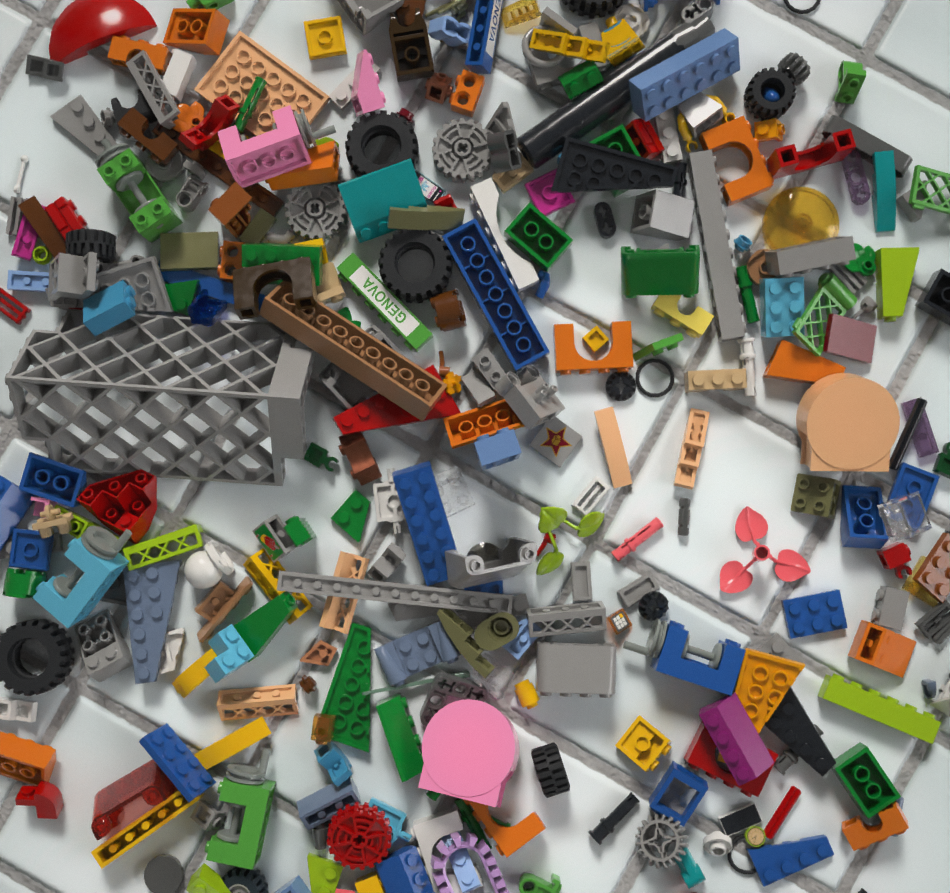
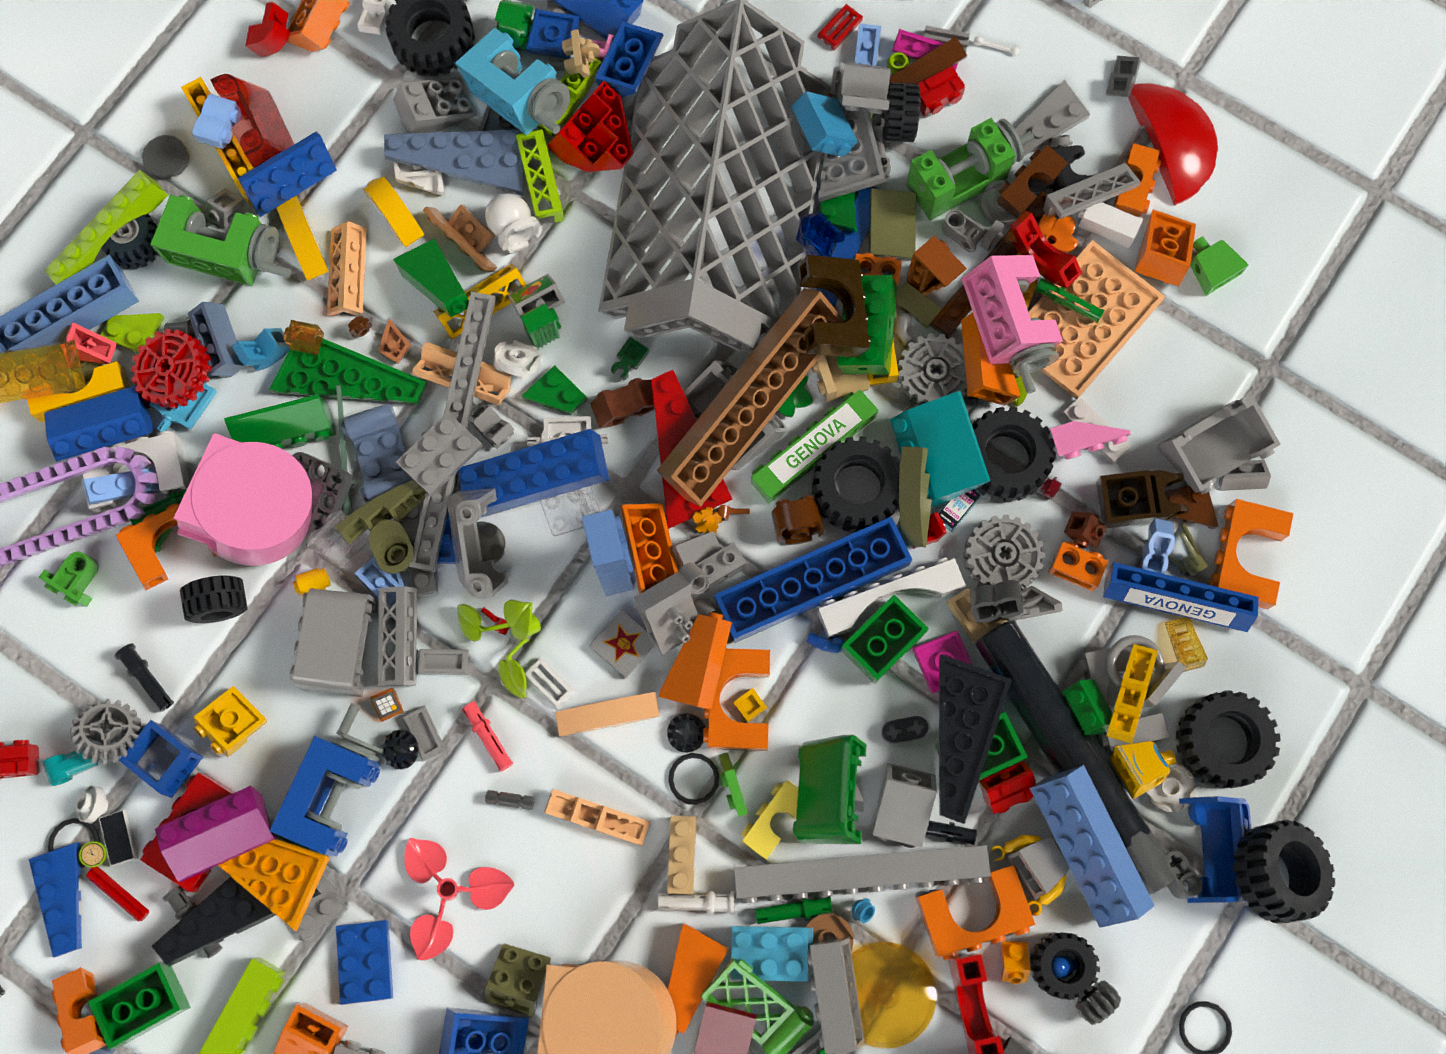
camera: 90 degrees right, 10 degrees down
medium azure brick [204,624,254,683] -> none
yellow plate [304,16,347,60] -> none
white plate [654,108,683,164] -> none
none -> light blue brick [192,94,241,149]
none -> light grey plate [396,412,483,496]
none -> white plate [494,340,542,379]
none -> orange slope [658,612,732,710]

